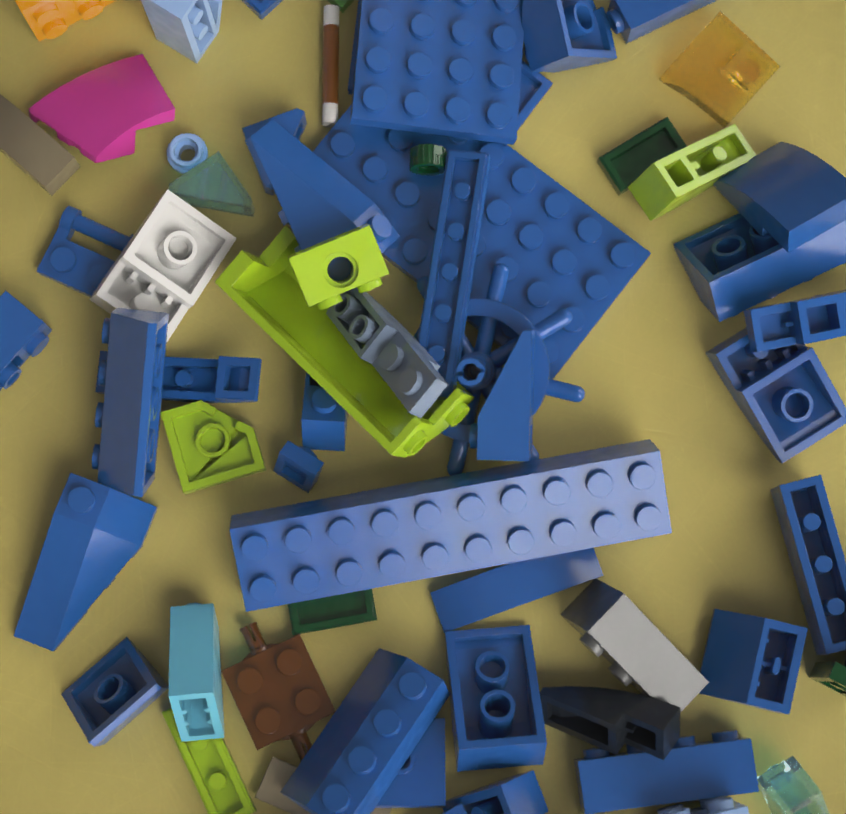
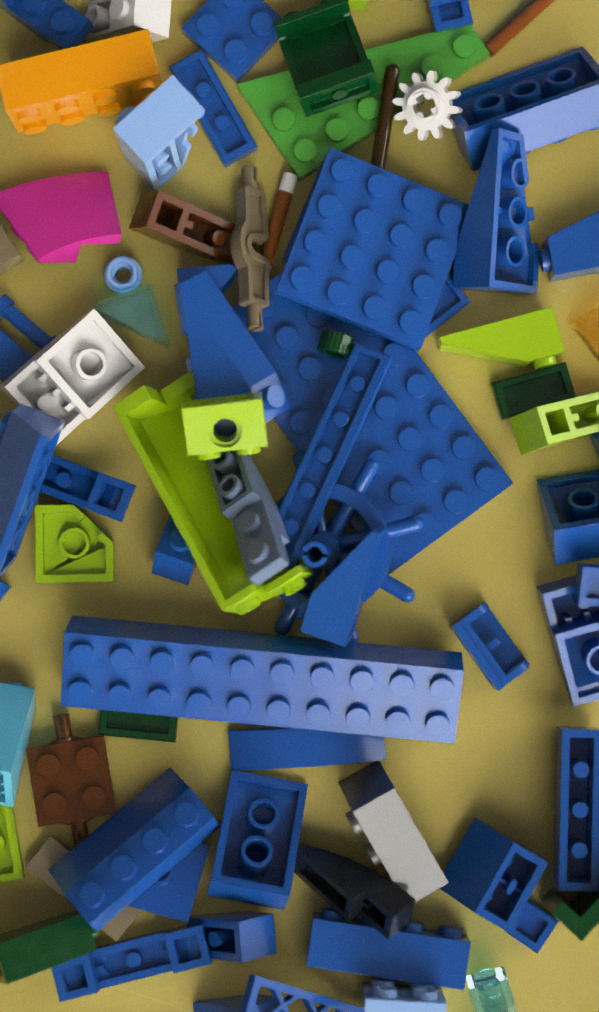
camera: 20 degrees right, 5 degrees up
blue plate [273,440,324,493] -> none
none -> reddish brown slope [129,190,255,267]
none -> dark tan piece [230,166,270,332]
none -> lime slope [437,307,565,370]
none -> blue hinge [449,601,530,691]
none -> blue tile [504,899,559,954]

